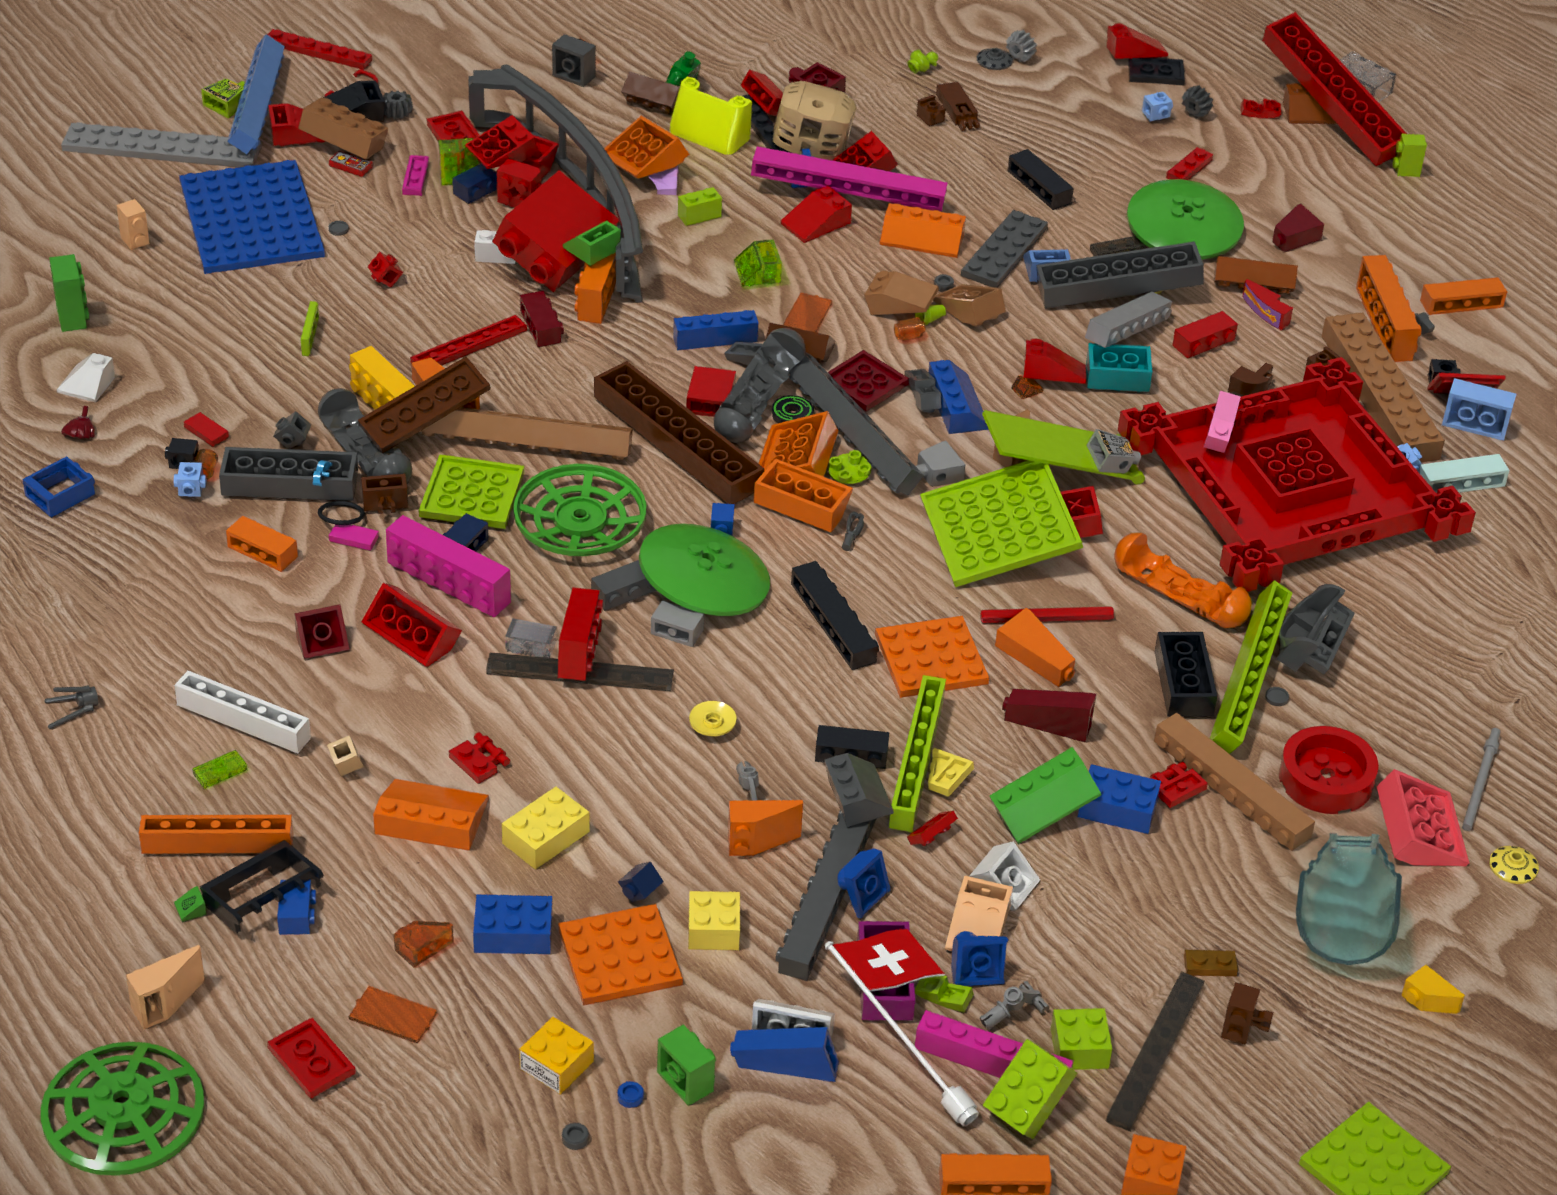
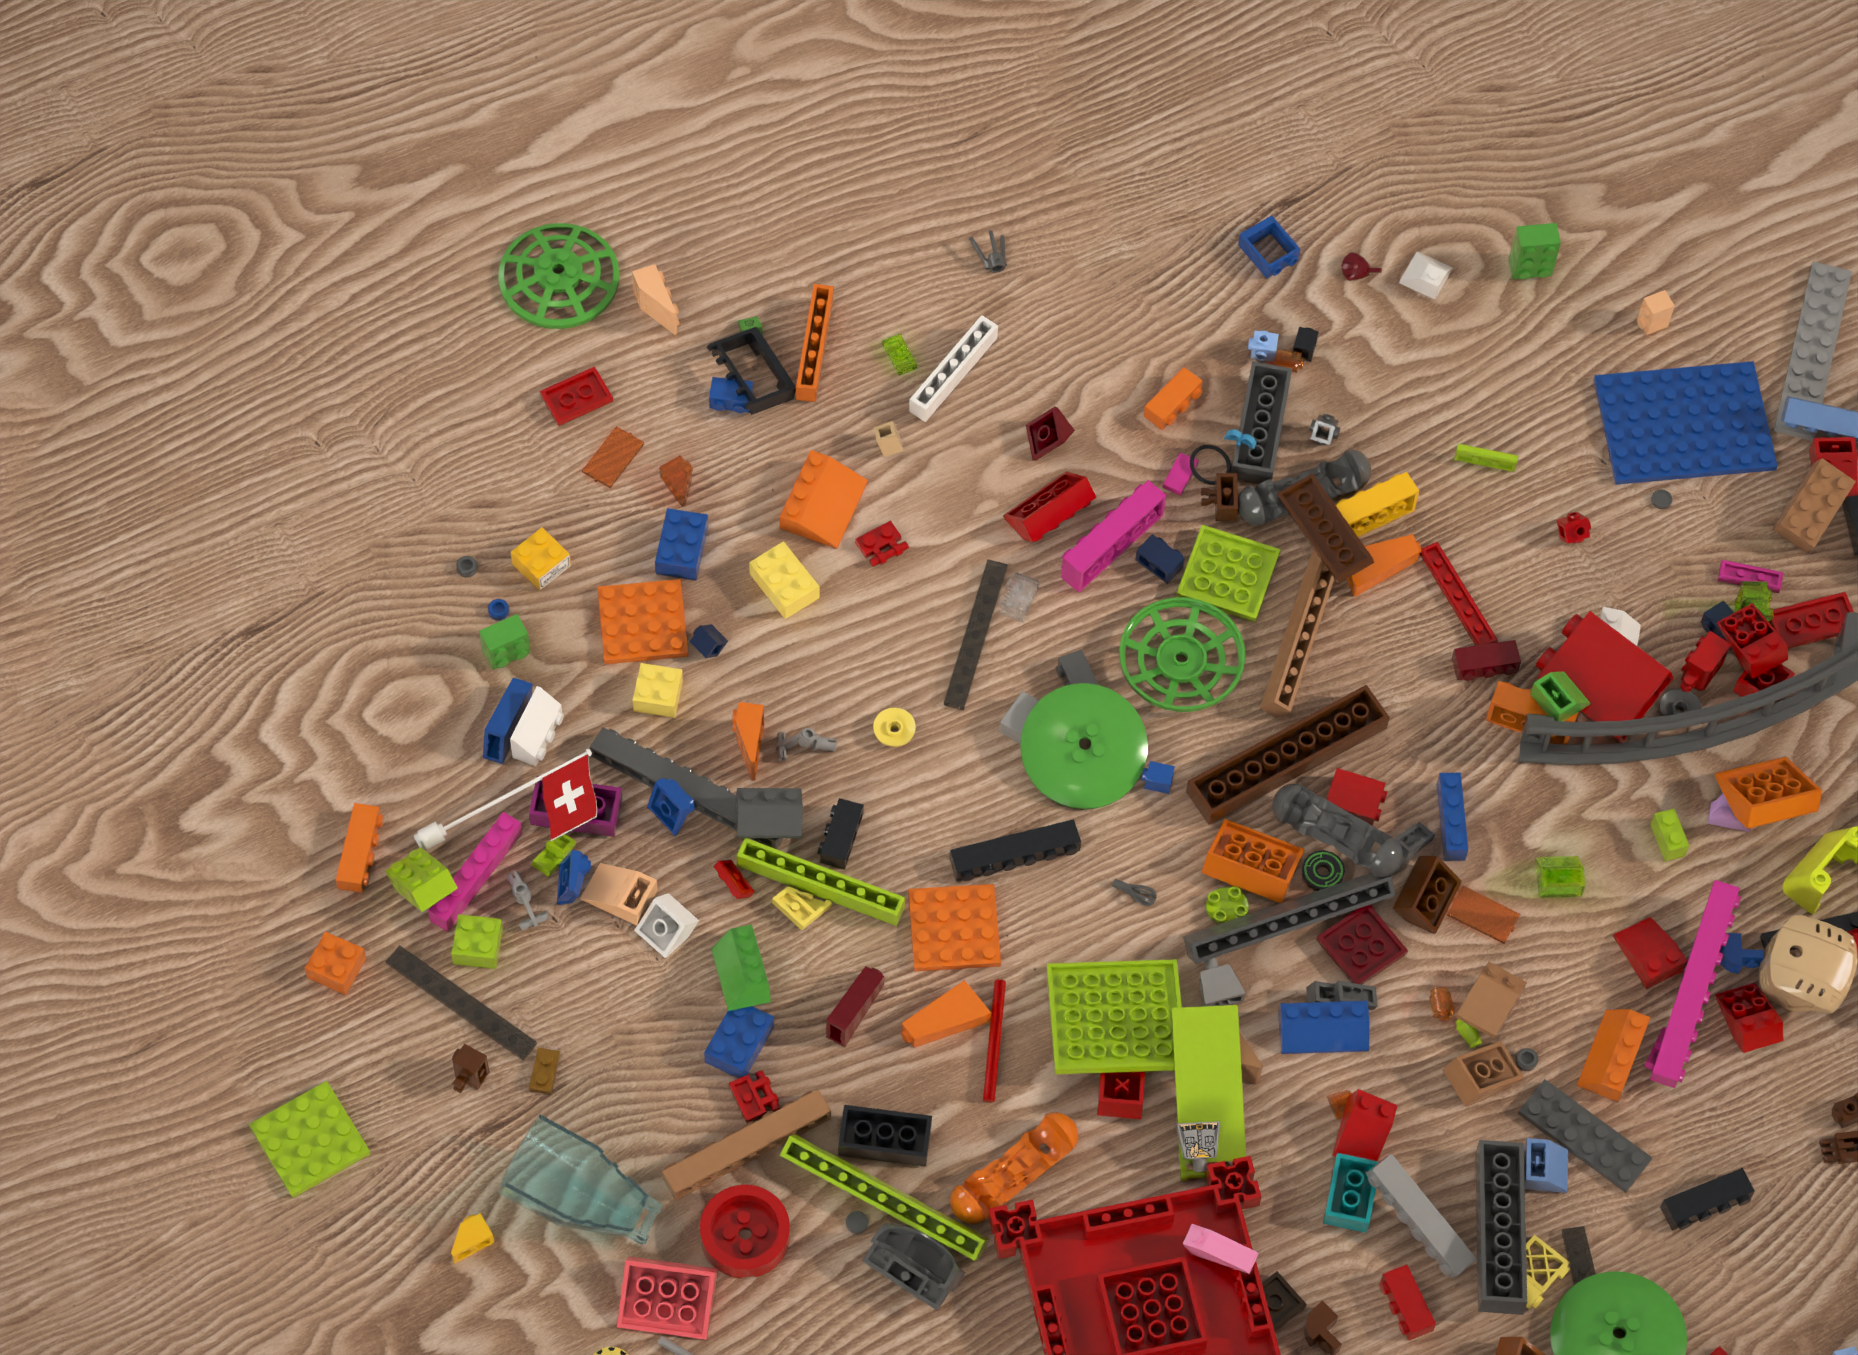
camera: 100 degrees right, 20 degrees up
red tile [184,412,229,447] -> none
tile [329,151,373,177] -> none
red brick [558,587,603,681] -> none
orange slope [754,458,853,532] -> none

